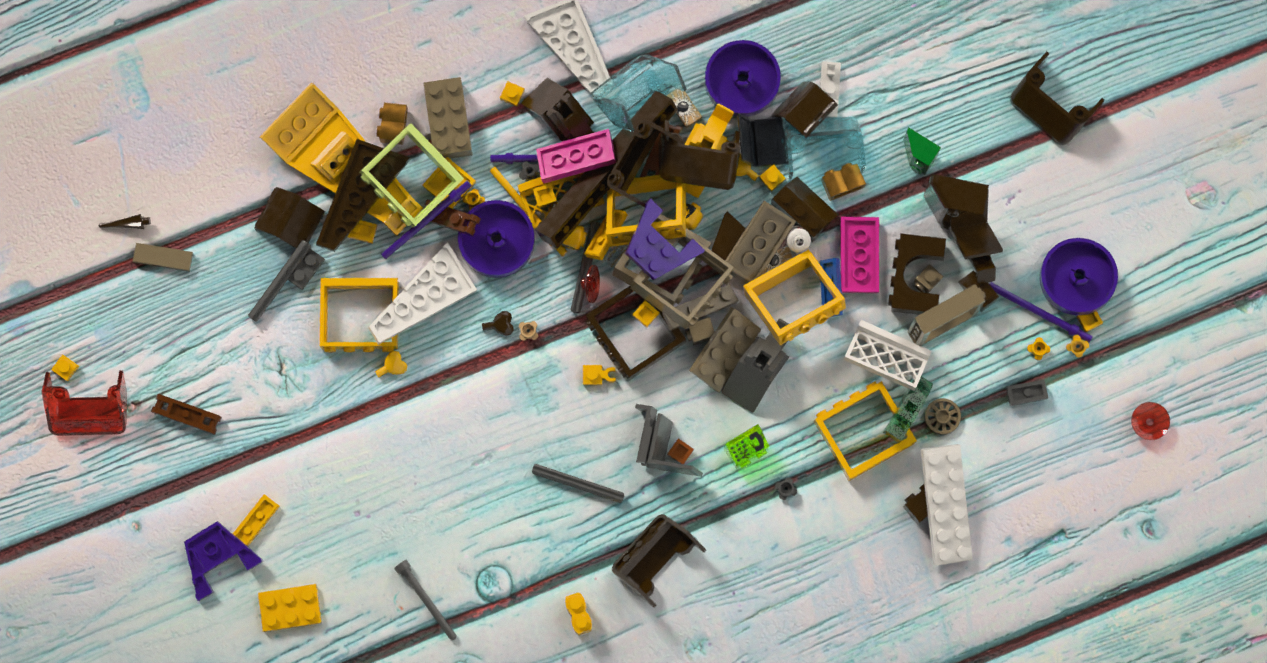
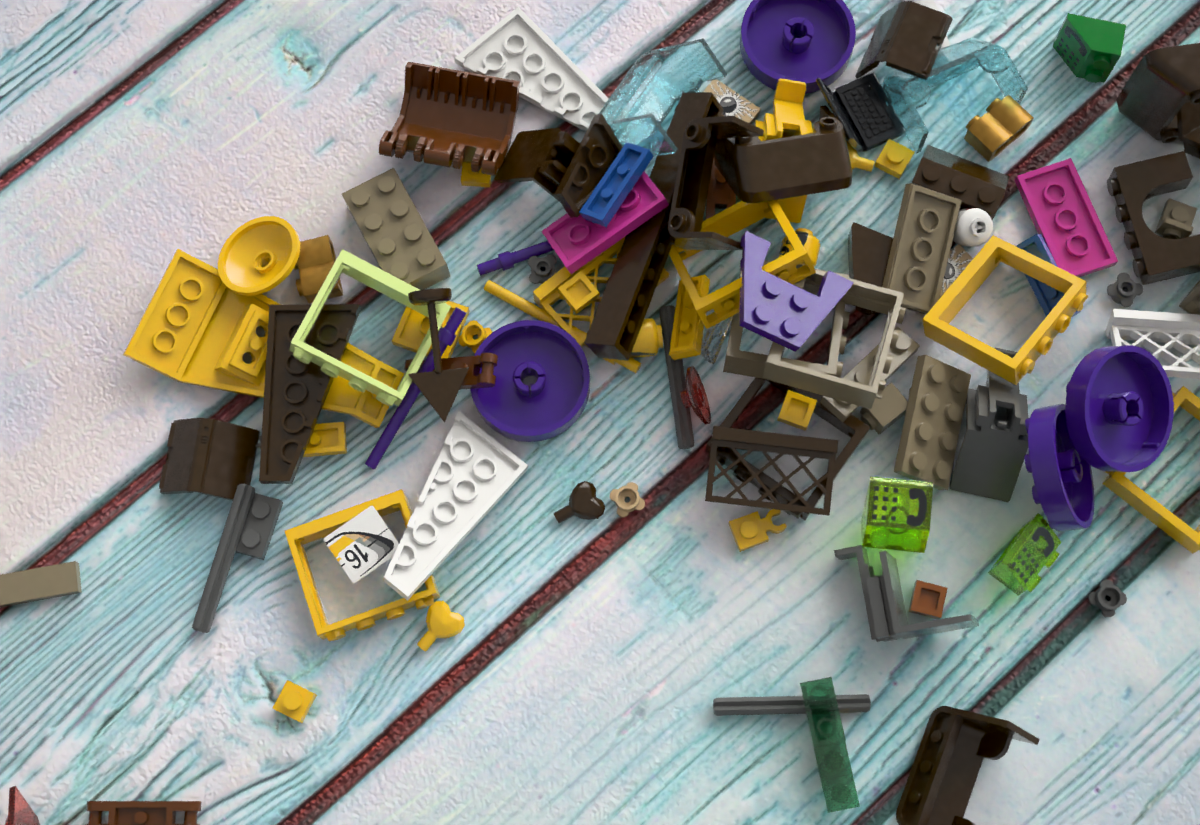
camera: 15 degrees left, 5 degrees down
none -> yellow dish [218,216,300,296]
none -> yellow plate [272,680,317,723]
none -> sticker [324,506,399,583]
none -> reddish brown hinge [379,62,520,176]
none -> dark brown piece [408,288,469,423]
none -> dark brown wing [555,114,623,218]
none -> blue plate [579,142,654,227]
none -> dark brown fence [705,426,839,516]
none -> clear green slope [800,677,860,813]
none -> clear neon green slope [861,476,933,553]
none -> dark purple piece [1024,404,1095,532]
none -> dark purple piece [1065,345,1174,472]
none -> dark grey plate [1107,273,1143,307]

